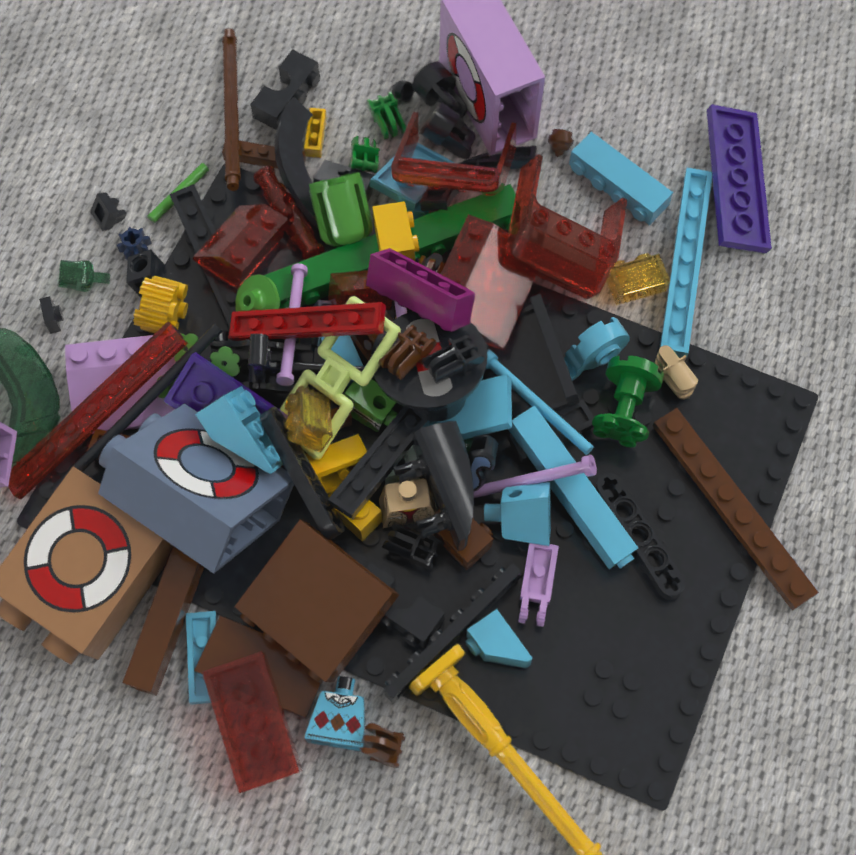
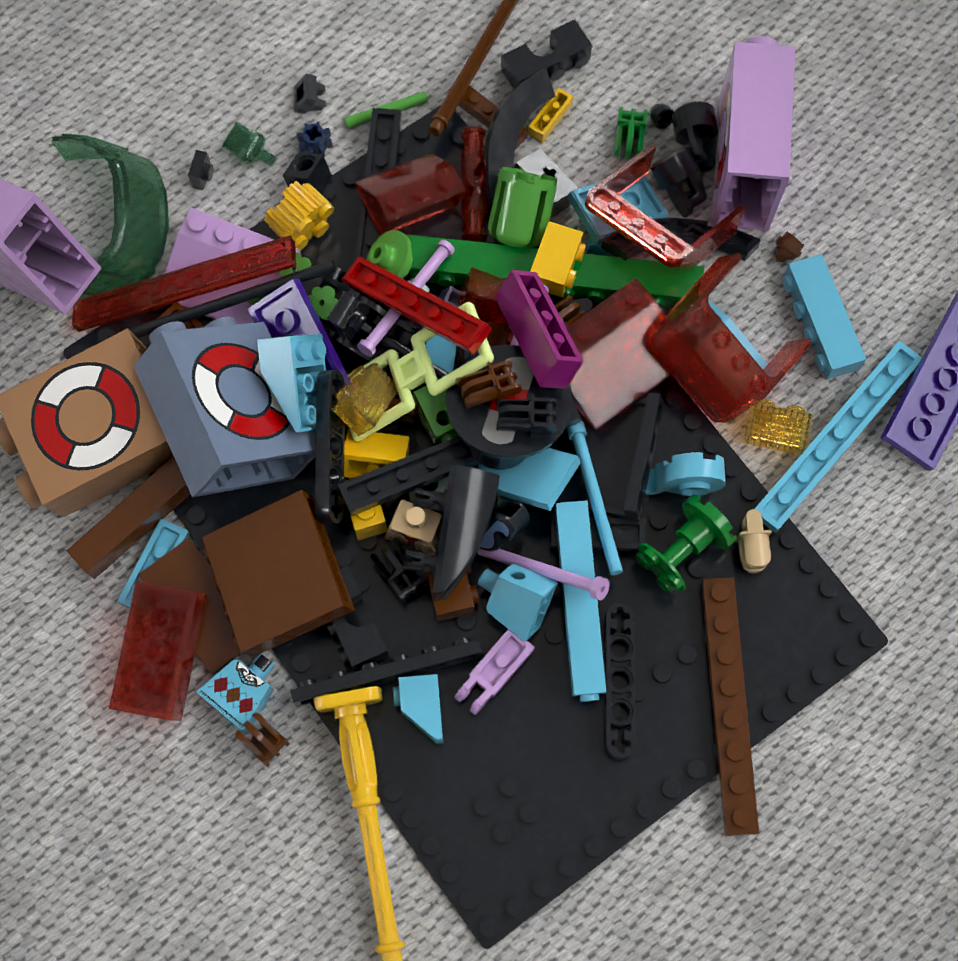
camera: 30 degrees right, 5 degrees up
green arm [349,136,380,173] -> none

